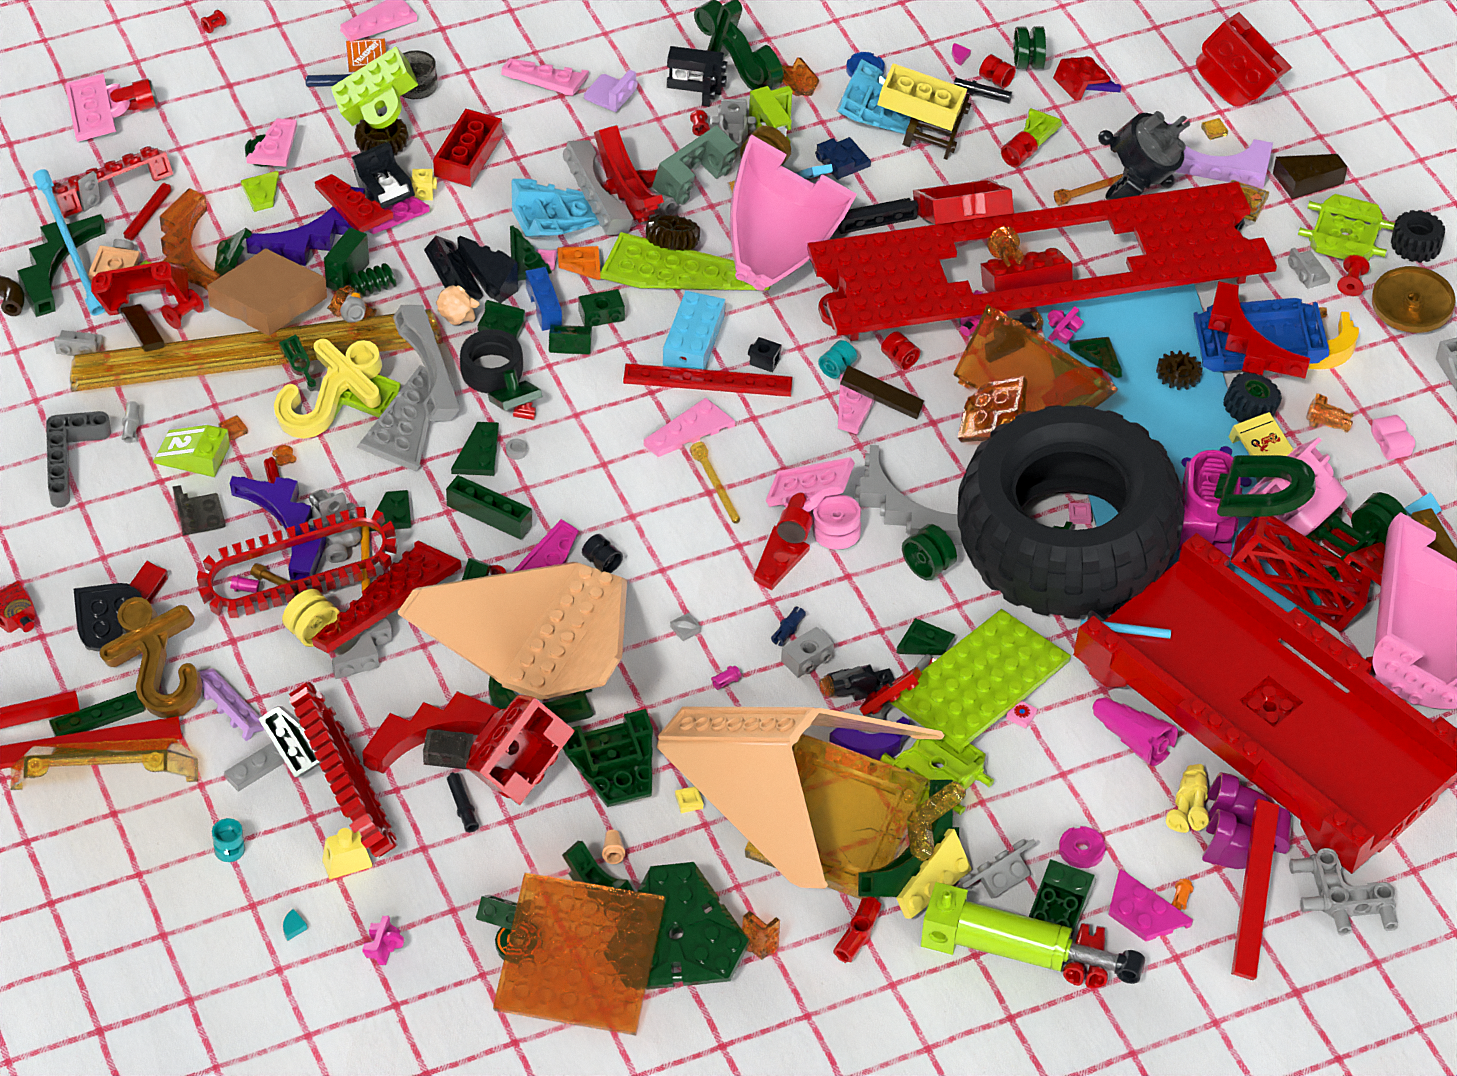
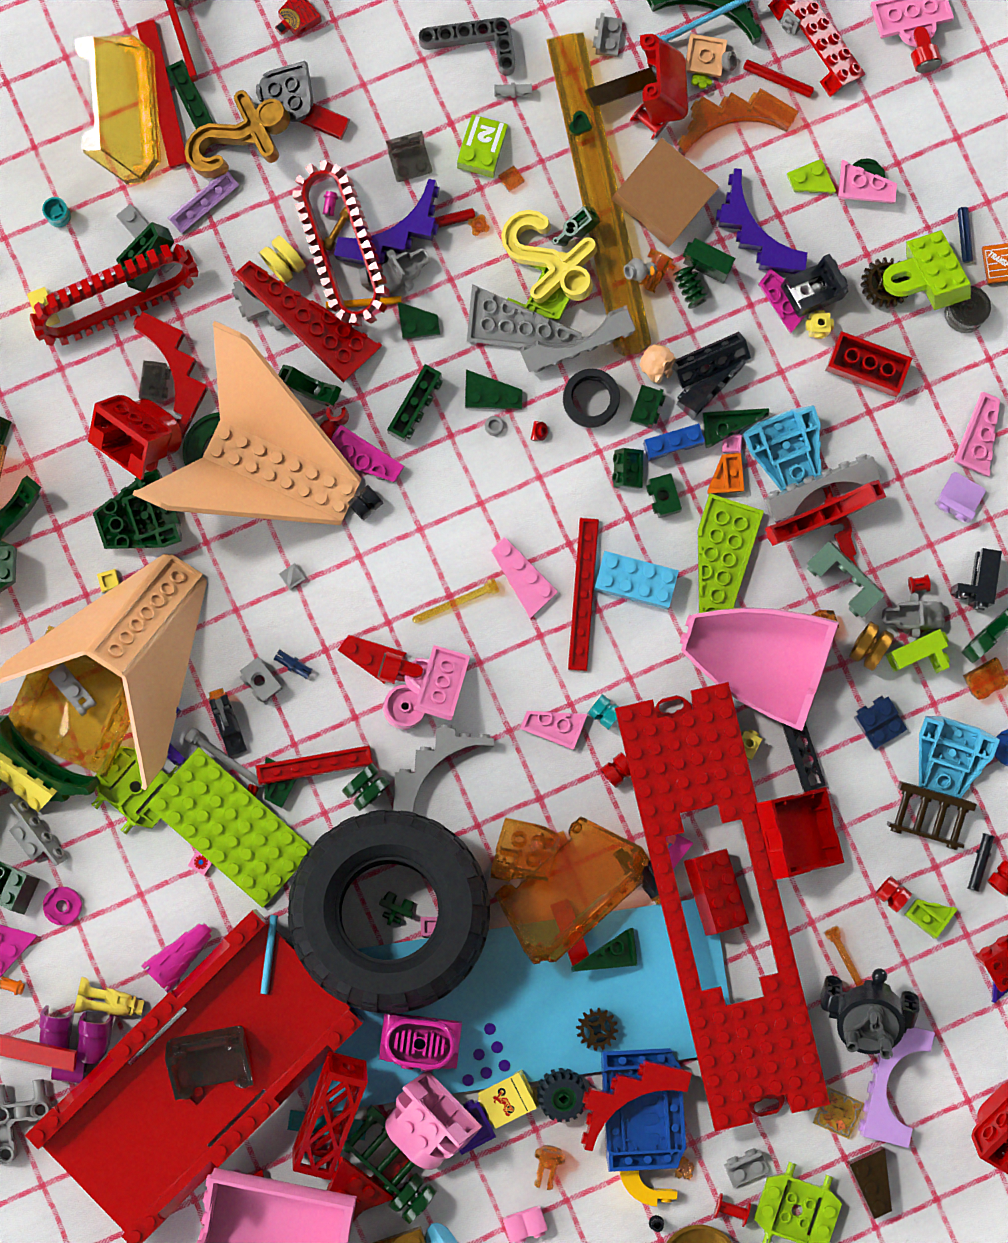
camera: 85 degrees right, 35 degrees up
dark green wing [214,228,252,278] -> none
red wing [315,174,394,232] -> none
black axle [447,772,479,833] -> none
dark green tile [488,369,543,411] -> none
light nougat cone [602,830,625,864] -> none
dark brown gear [645,214,700,251] -> none
light grey cone [653,191,677,215] -> none
dark pink pin [711,666,741,690] -> none
black brick [748,337,782,373] -> none
medium azure tile [796,164,833,179] -> none
dark brown tile [840,365,925,419] -> none
red wing [859,667,922,716] -> none
light yellow brick [877,63,967,131] -> none
clear yellow beam [907,781,966,861] -> none
clear orange piece [987,226,1023,266] -> none
dark pink hips [1048,306,1084,344] -> none
clear yellow tile [1201,118,1228,140] -> none
dark green piece [1214,455,1316,517] -> none
none -> light grey plate [48,663,98,717]
none -> clear smoke windscreen [165,1026,254,1100]
none -> red tile [255,745,373,785]
none -> dark green tile [569,111,592,136]
none -> black pin [649,1215,664,1232]

